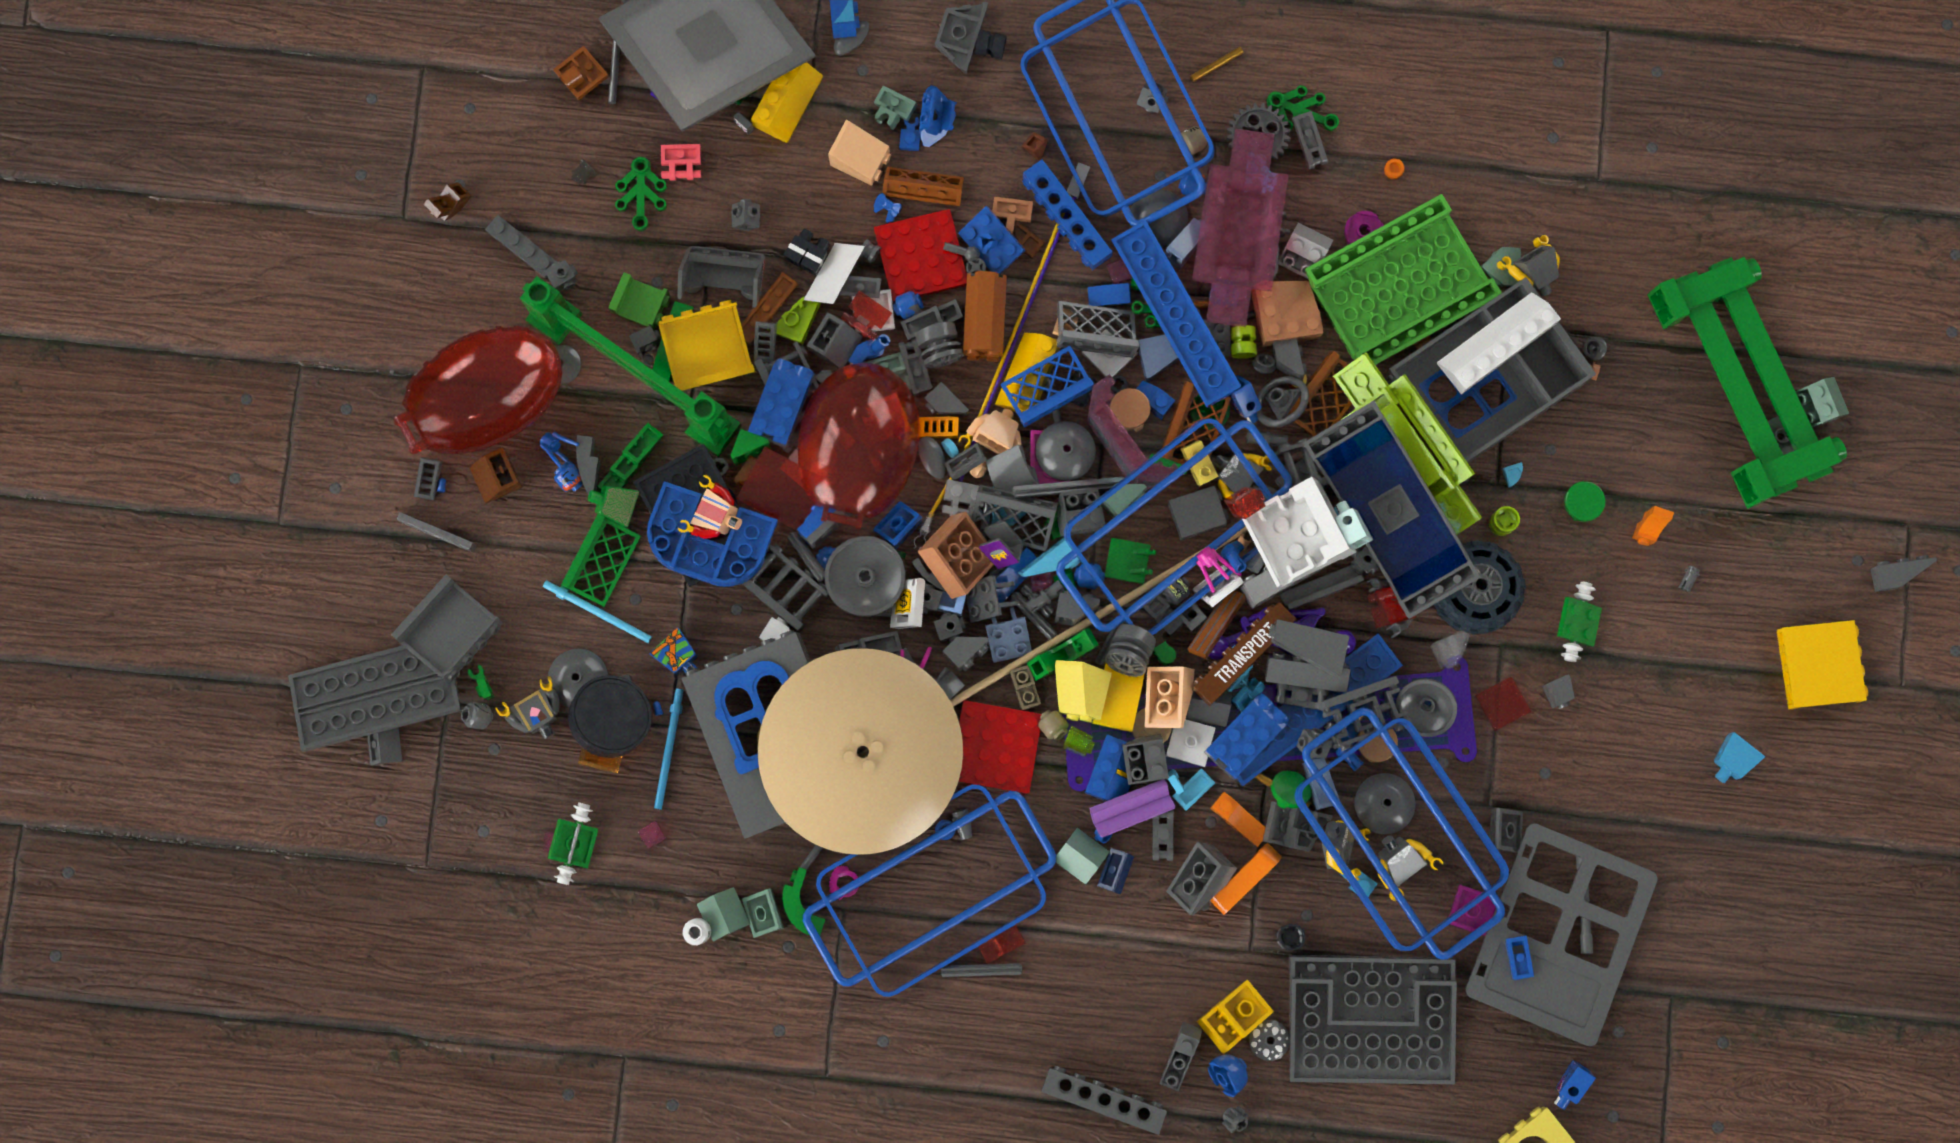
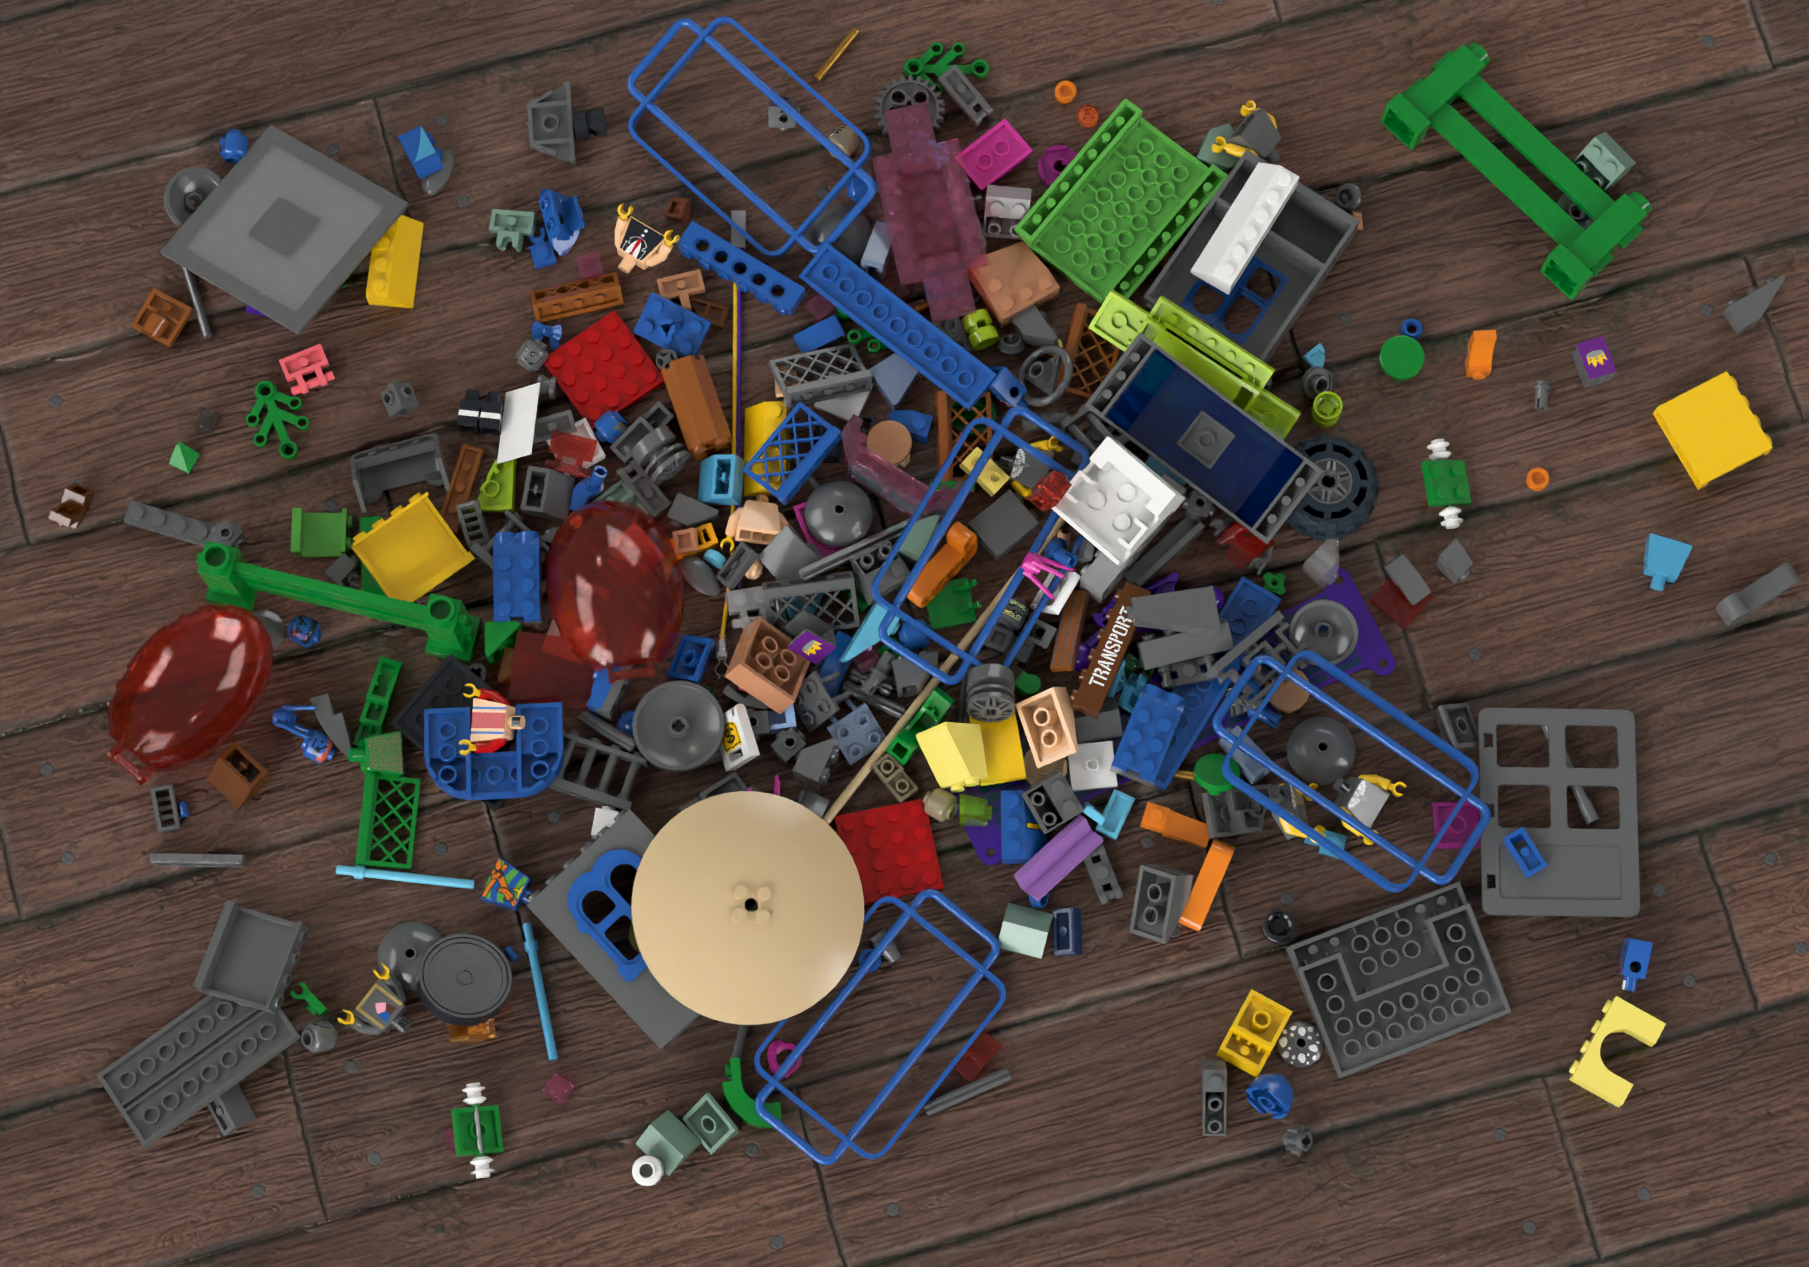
camera: 20 degrees left, 5 degrees down
dark grey tile [733,112,754,135] -> none
light nougat slope [828,120,891,186] -> none
dark grey bar [943,242,980,261] -> none
dark grey brick [1041,1065,1167,1135] -> none
dark grey brick [1297,728,1333,759] -> none
light aqua torso [1335,501,1373,549] -> none
none -> green slope [169,441,200,474]
none -> blue head [287,614,323,647]
none -> dark grey head [516,338,549,372]
none -> clear pink plate [576,252,603,280]
none -> torso [615,203,680,274]
none -> nougat plate [672,528,700,555]
none -> dark azure slope [697,454,745,506]
none -> orange beam [906,522,978,608]
none -> dark pink plate [954,119,1033,193]
none -> clear red tile [1077,104,1099,128]
none -> dark green piece [1124,652,1156,682]
none -> green plate [1263,572,1286,595]
none -> dark grey plate [1301,366,1332,400]
none -> dark grey slope [1384,554,1431,605]
none -> blue plate [1400,318,1423,340]
none -> orange tile [1526,467,1549,491]
none -> piece [1572,336,1617,389]
none -> dark grey beam [1715,562,1801,627]

